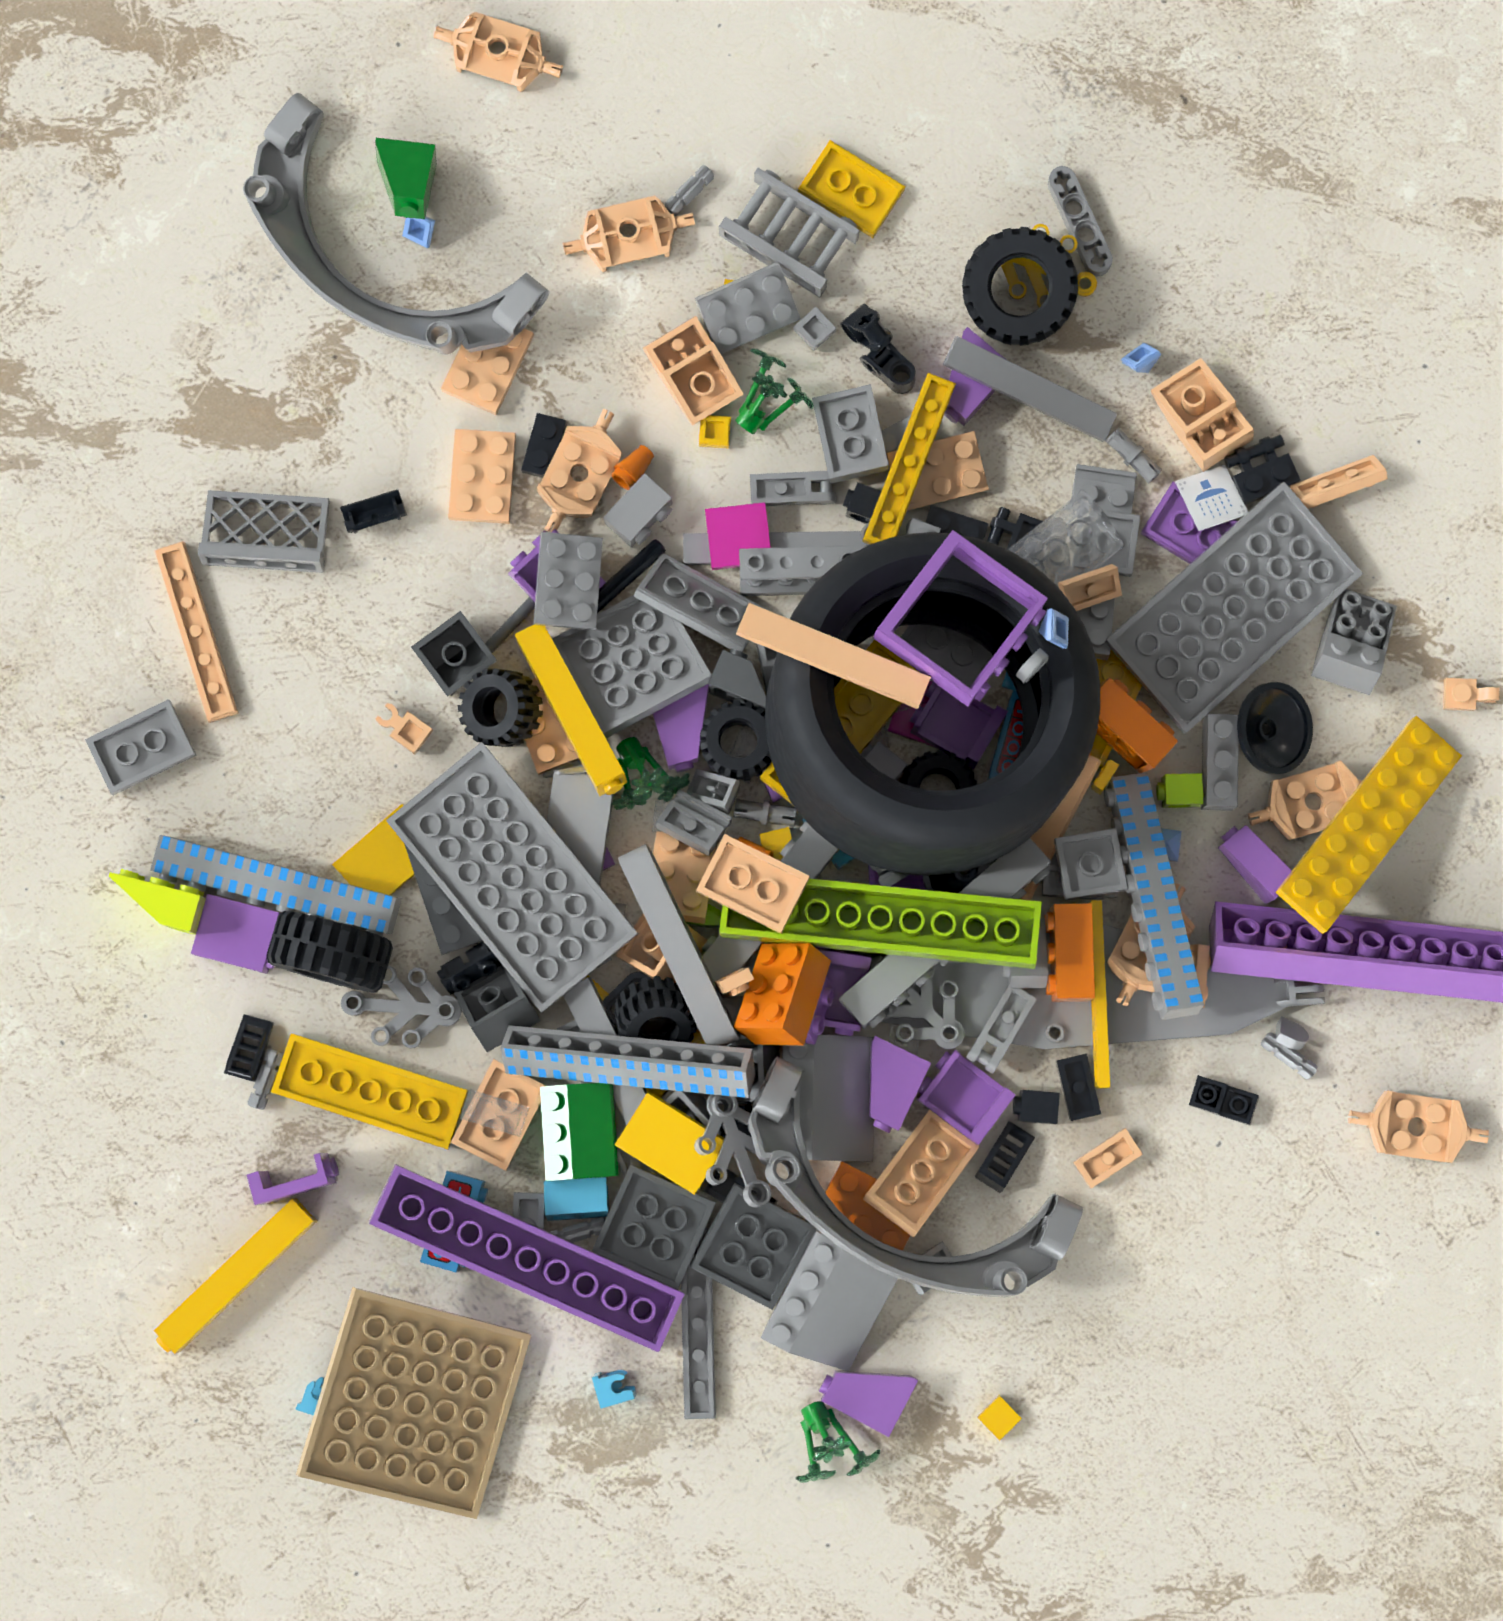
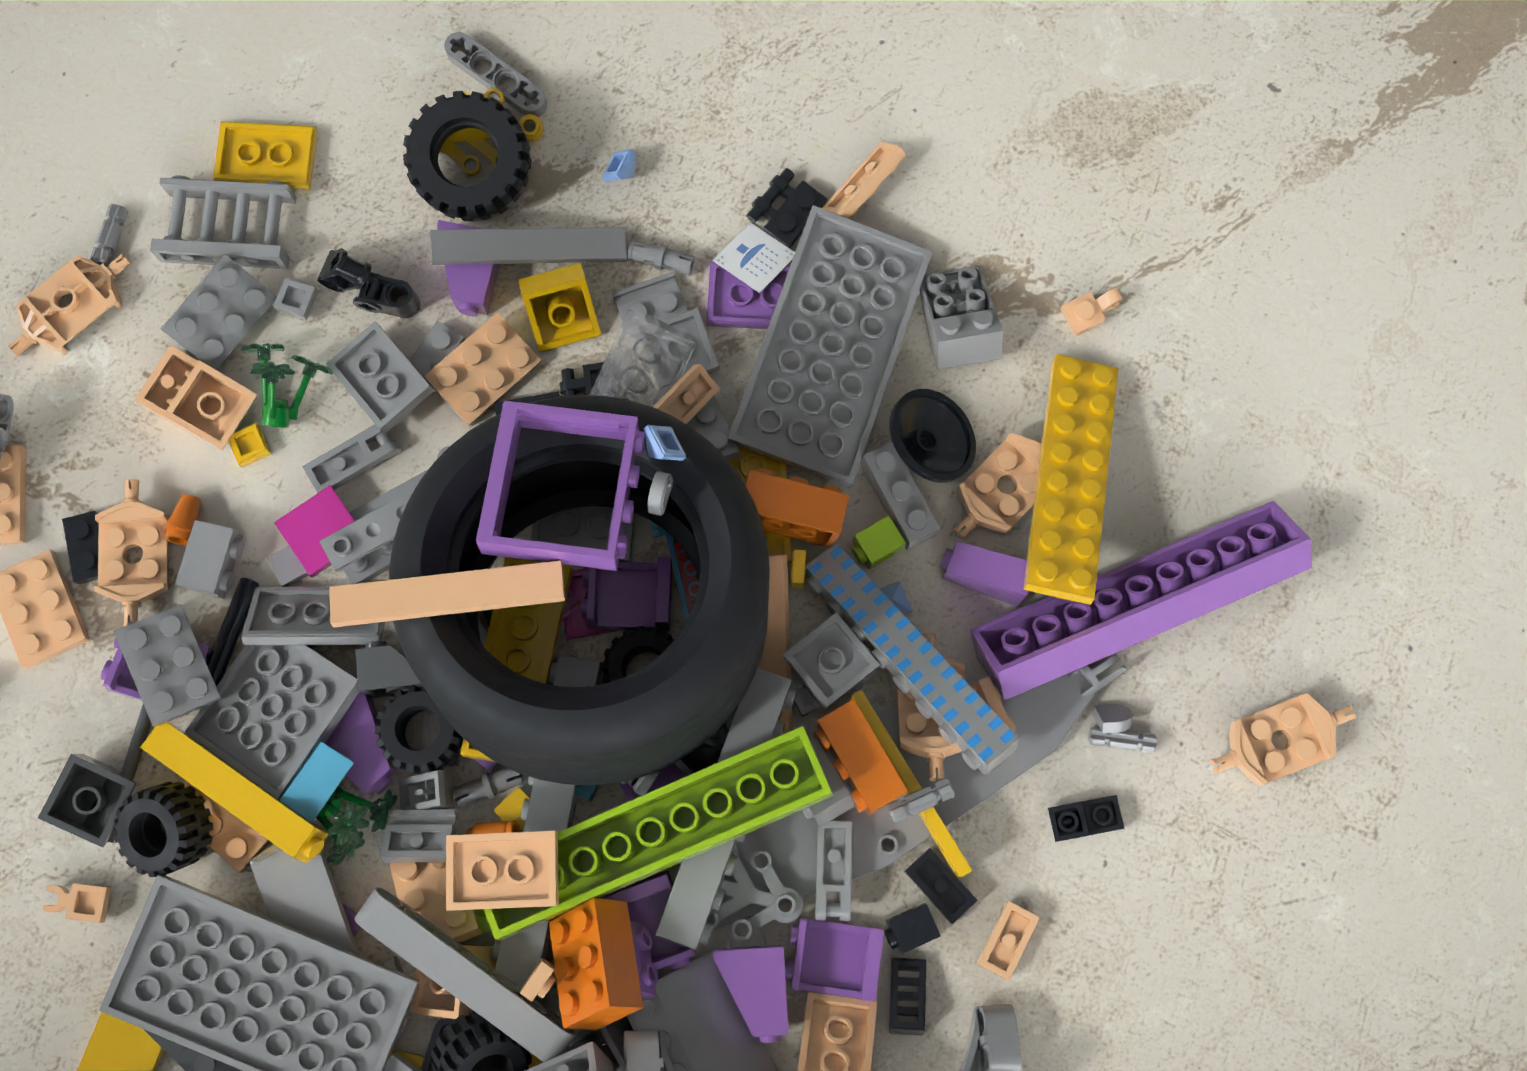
camera: 30 degrees left, 5 degrees down
black brick [843,482,881,524] -> none
yellow tile [862,373,956,545] -> none
light nougat slope [1151,358,1254,472] -> none
none -> medium azure hinge [280,741,354,822]
none -> yellow slope [518,262,601,352]
none -> light grey axle [887,778,955,823]

